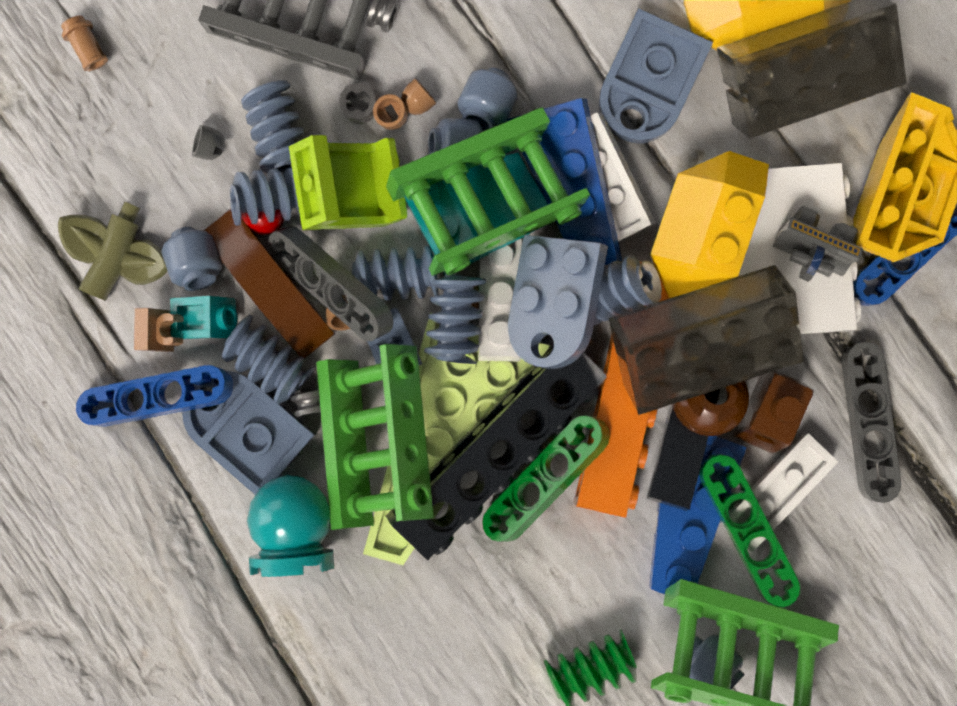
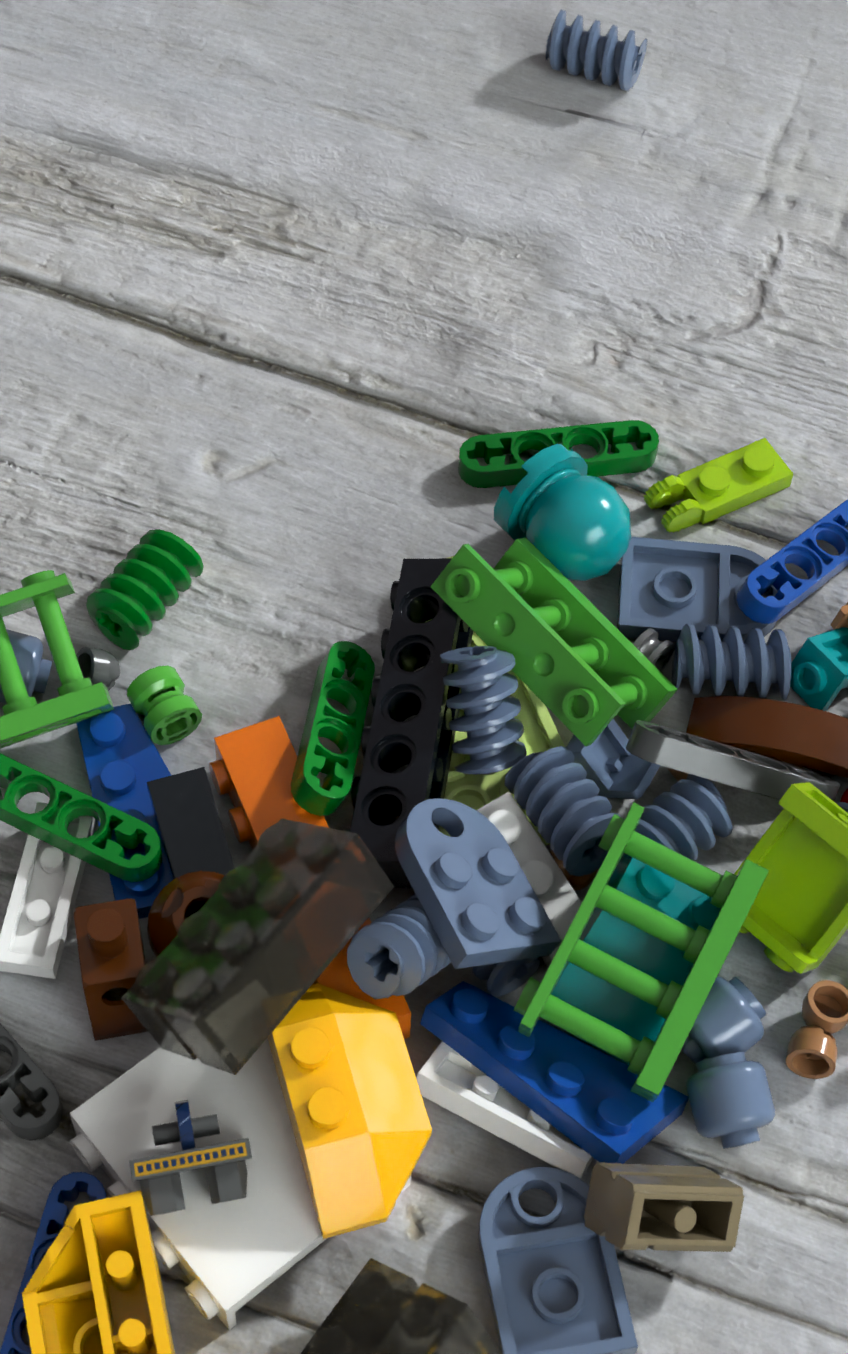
camera: 140 degrees right, 30 degrees down
none -> dark grey hinge [76,647,120,691]
none -> bright green wheel [127,665,202,745]
none -> sand blue piece [440,646,527,775]
none -> green beam [458,420,659,488]
none -> dark tan brick [584,1162,744,1252]
none -> lime hinge [644,438,793,533]

